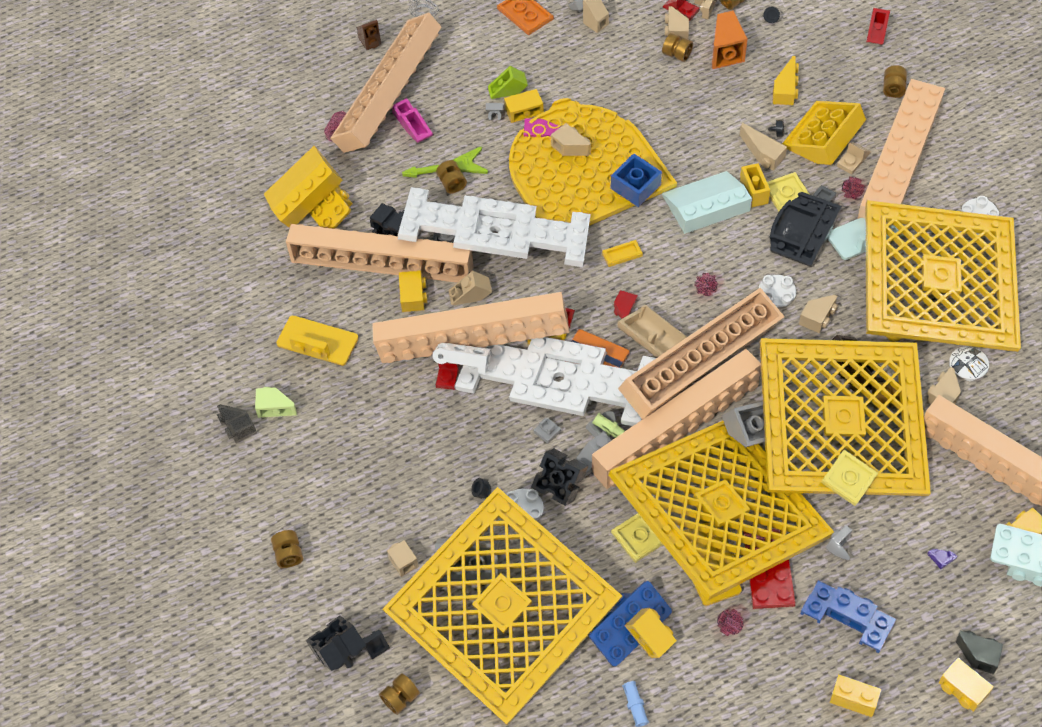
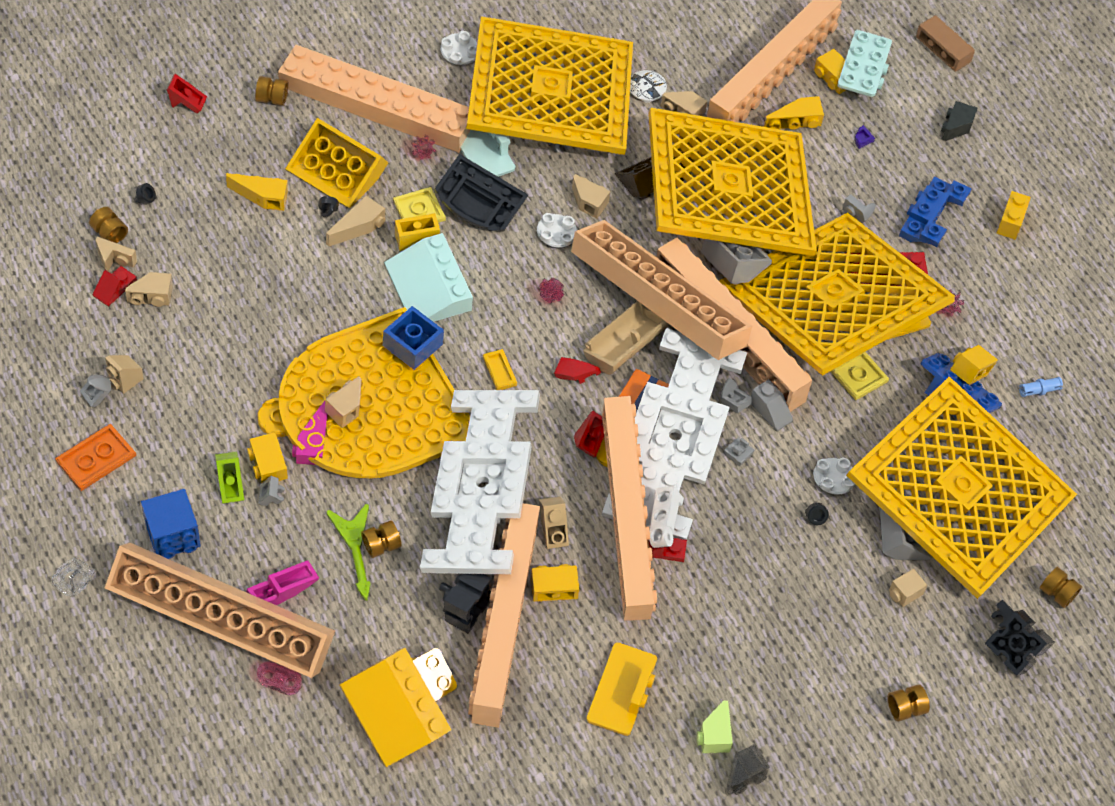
camera: 100 degrees left, 0 degrees up
reddish brown slope [356,19,381,51] -> none
black brick [531,448,588,506] -> none
yellowish green pin [592,413,625,438] -> none
pearl gold wheel [662,33,693,62] -> none
orange slope [712,10,747,69] -> none
dark grey plate [812,185,837,202] -> none
light yellow tile [821,450,878,506] -> none
tan slope [837,143,871,175] -> none
brick [939,658,994,712] -> none
none -> blue brick [141,488,201,559]
none -> yellow slope [764,96,824,130]

